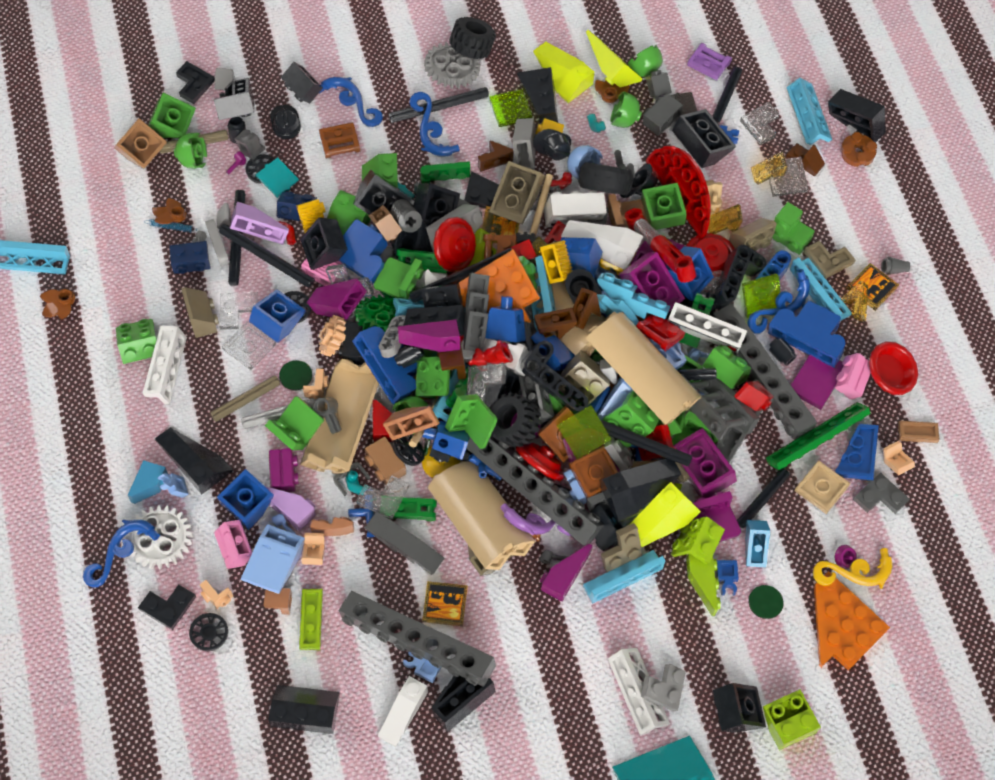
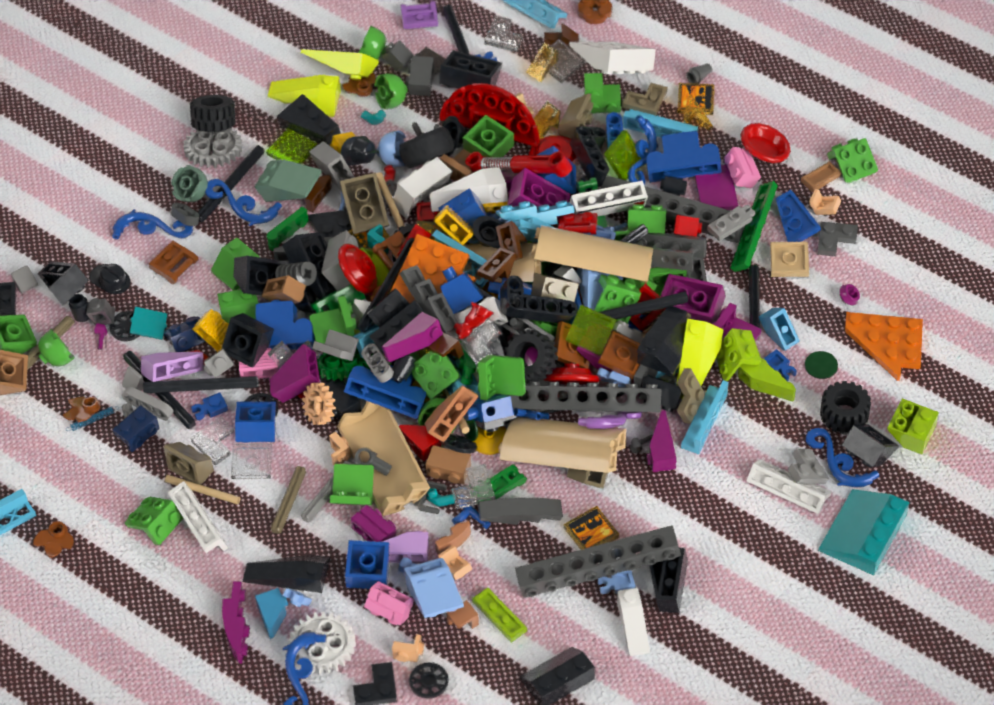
camera: 35 degrees left, 10 degrees down
dark green piece [279,360,312,390] -> none
black brick [281,62,323,104] -> none
yellow plant [813,548,892,589] -> none
none -> tan bar [165,475,240,505]
none -> sand green cylinder [171,165,208,203]
none -> dark grey beam [171,203,199,226]
none -> blue plate [191,392,228,420]
none -> light grey bracket [204,349,234,378]
none -> magenta slope [222,581,250,664]
none -> sand green slope [254,159,322,202]
none -> light grey panel [312,330,359,361]
none -> teal bracket [367,224,389,254]
none -> white slope [569,42,656,74]
none -> light grey hinge [707,205,756,241]
none -> blue plant [806,428,879,488]
none -> black tyre [820,381,871,434]
none -> bright green bracket [827,138,878,183]

